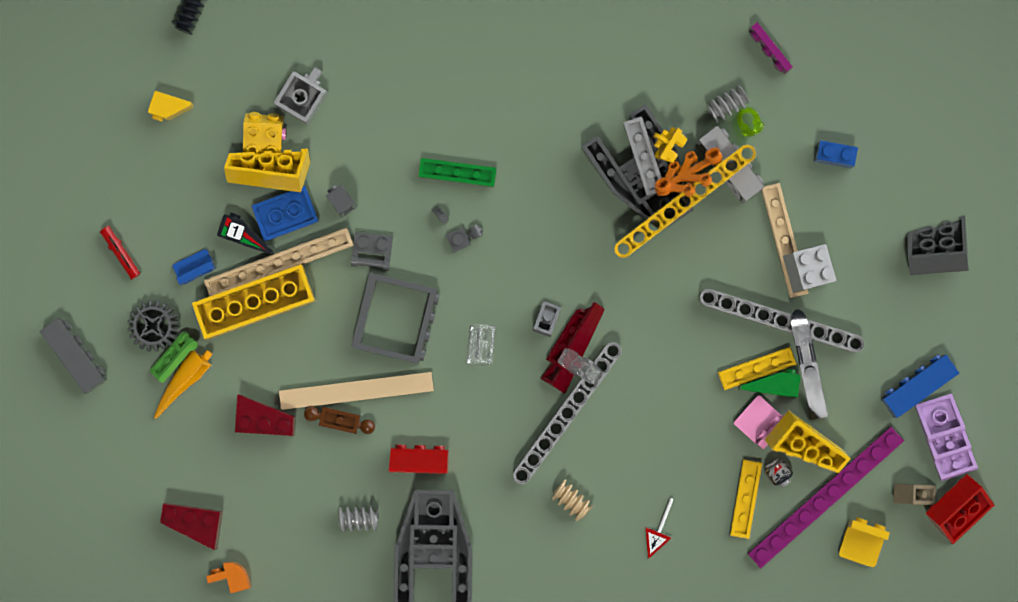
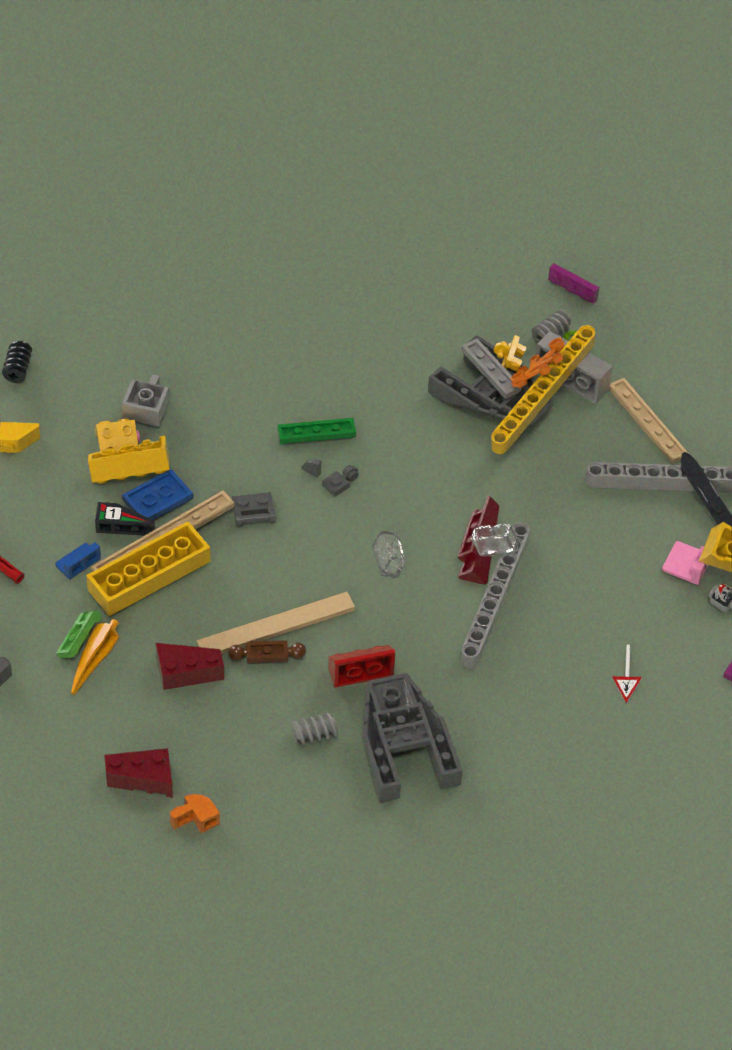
camera: 20 degrees left, 35 degrees down
dark grey gear [127,300,180,352] -> none
dark grey brick [326,184,357,218] -> none
dark grey window [351,273,440,364] -> none
slope [533,301,562,337] -> none
tan piece [552,479,594,521] -> none
yellow tile [717,347,797,390] -> none
yellow tile [730,460,762,539] -> none
green slope [739,369,801,398] -> none
light grey brick [783,244,836,293] -> none
blue brick [814,140,858,169] -> none

